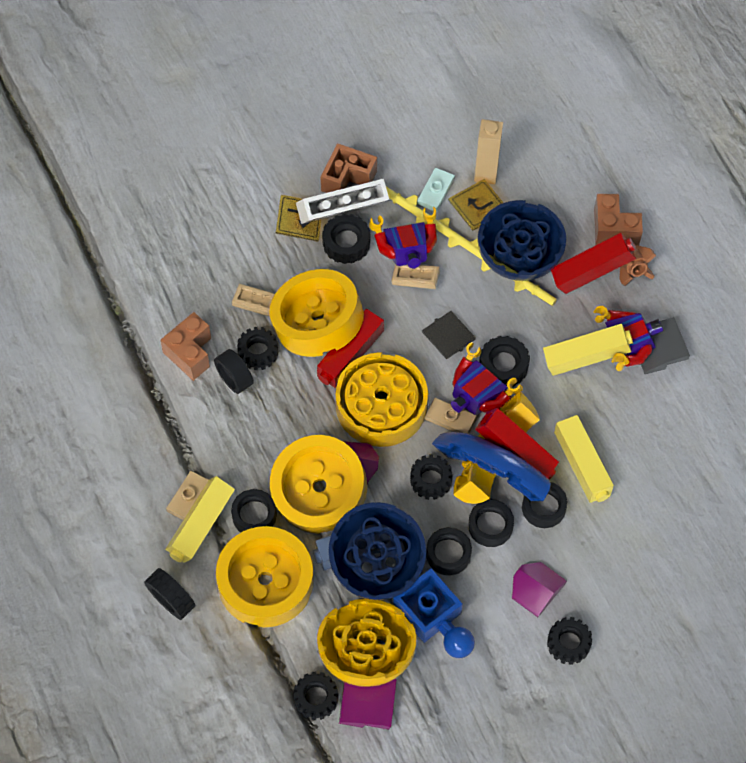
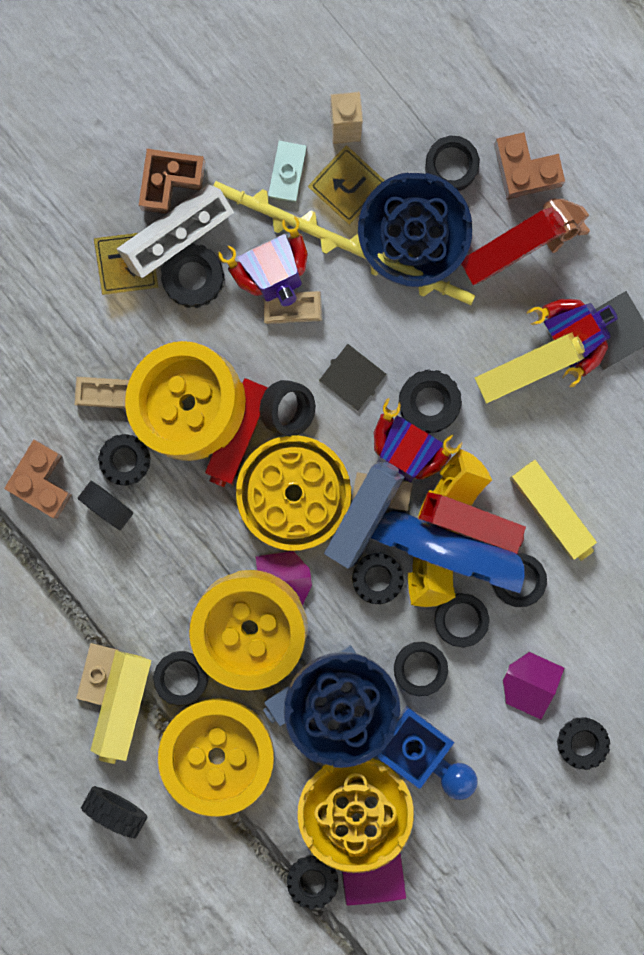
camera: 15 degrees left, 25 degrees up
none -> black tyre [259,380,316,436]
none -> sand blue brick [324,462,404,569]
none -> black tyre [425,135,480,191]

